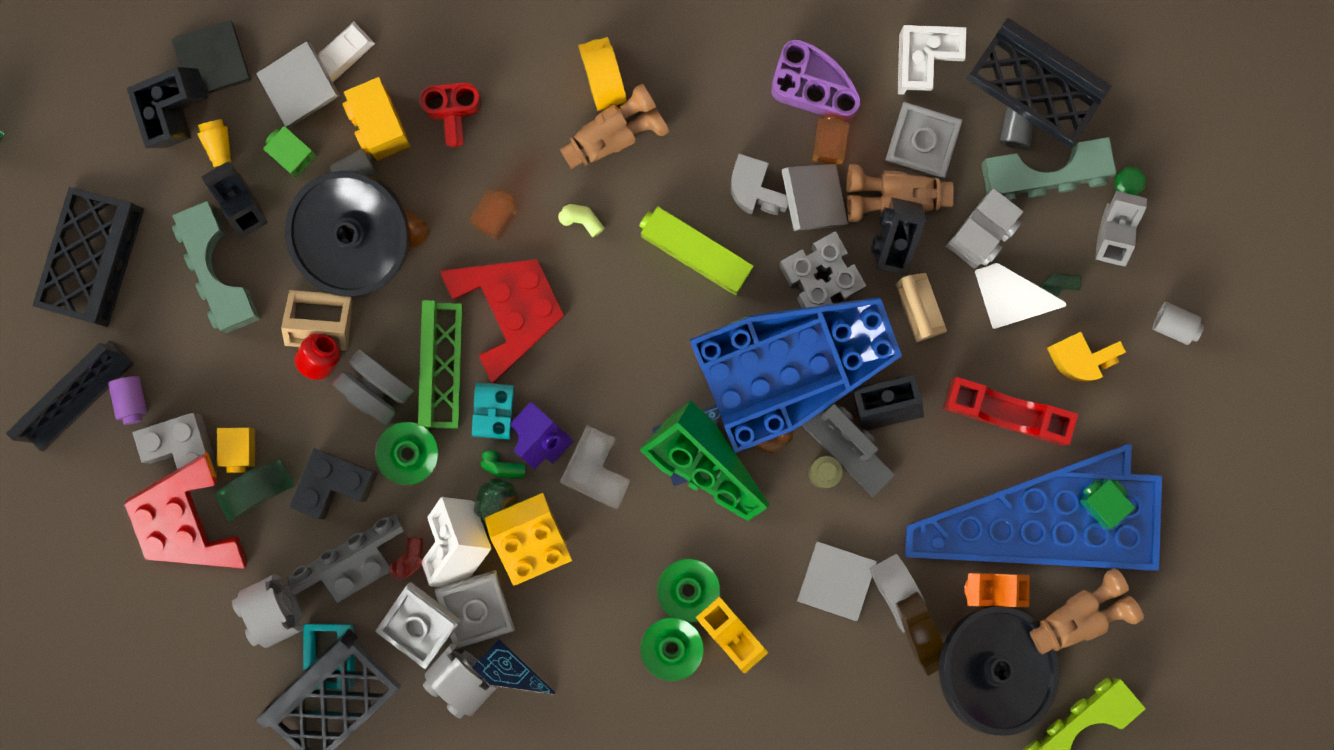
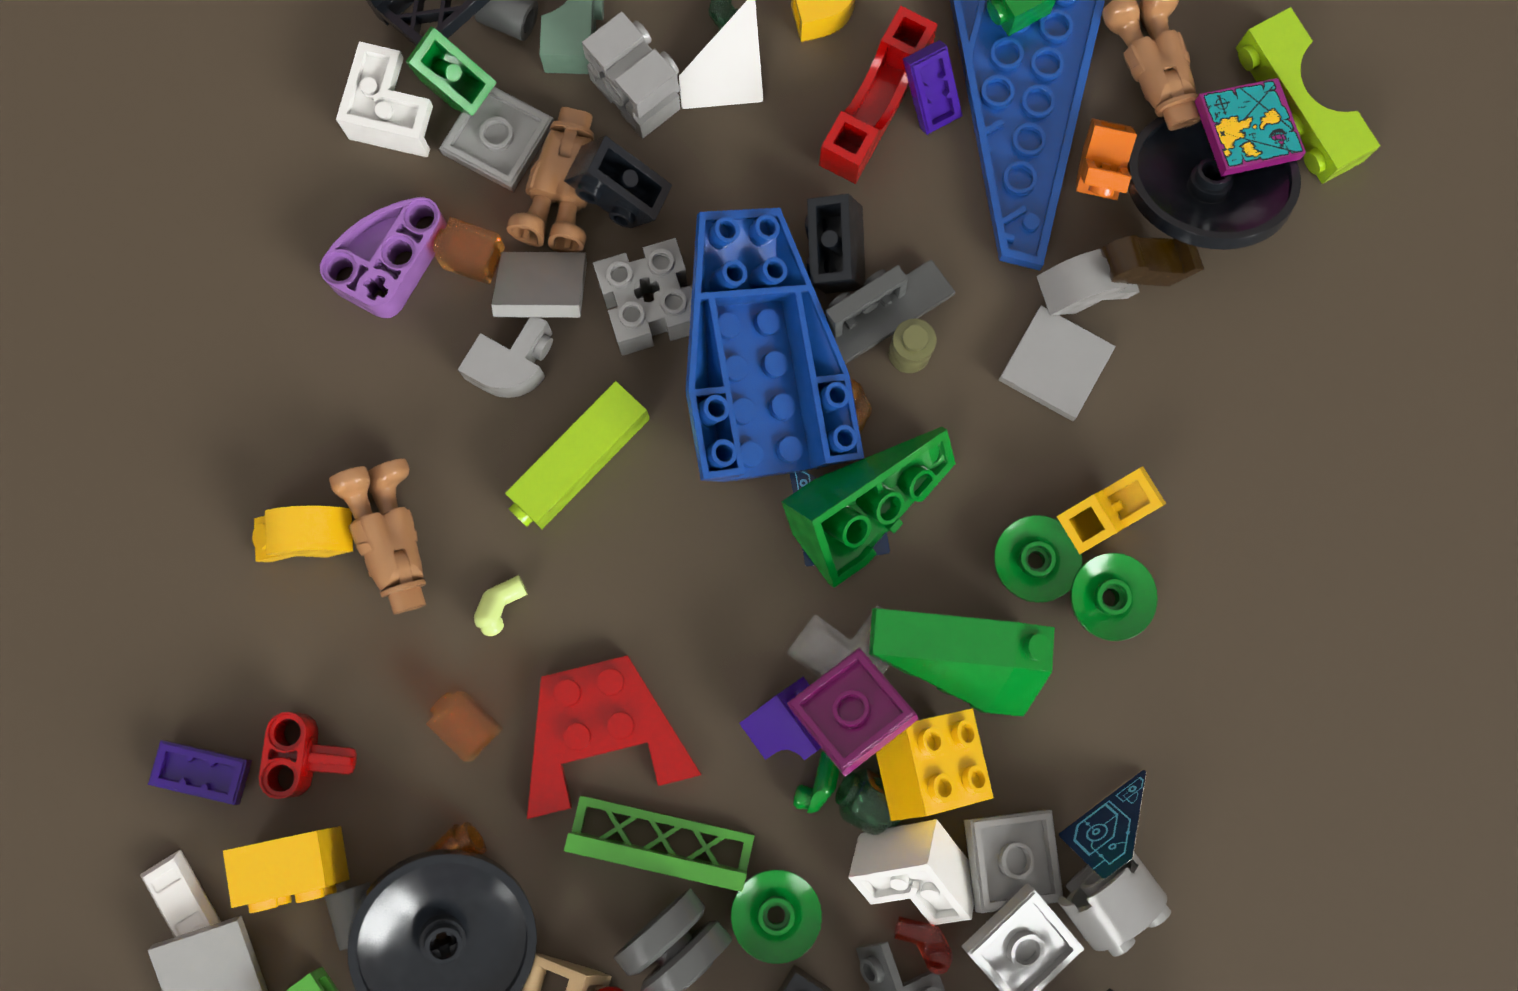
camera: 80 degrees left, 5 degrees down
teal piece [472,382,514,440] -> none
tan tile [895,273,947,343] -> none
none -> dark purple plate [148,740,252,805]
none -> slope [405,26,497,116]
none -> magenta tile [787,647,918,777]
none -> green wedge [869,608,1055,717]
none -> dark purple plate [903,40,963,135]
none -> tile [1195,78,1306,177]

